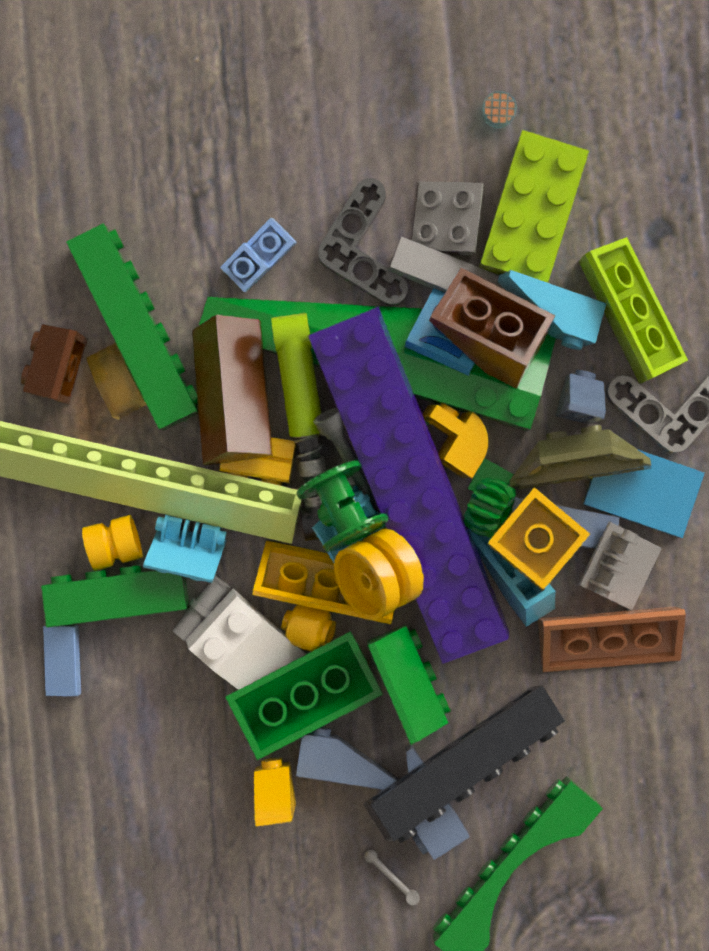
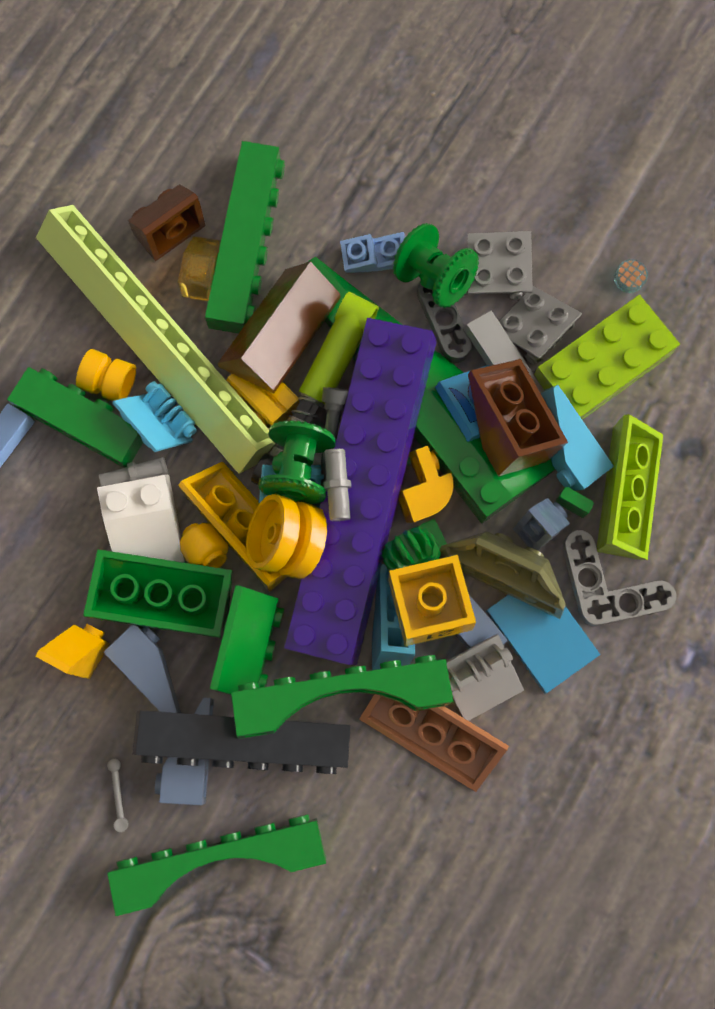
camera: 30 degrees right, 10 degrees down
none -> green arch [231,655,454,739]
none -> light grey pin [324,449,351,521]
none -> green hose [393,223,479,308]
none -> light grey hinge [468,231,533,300]
none -> green tile [555,487,594,518]

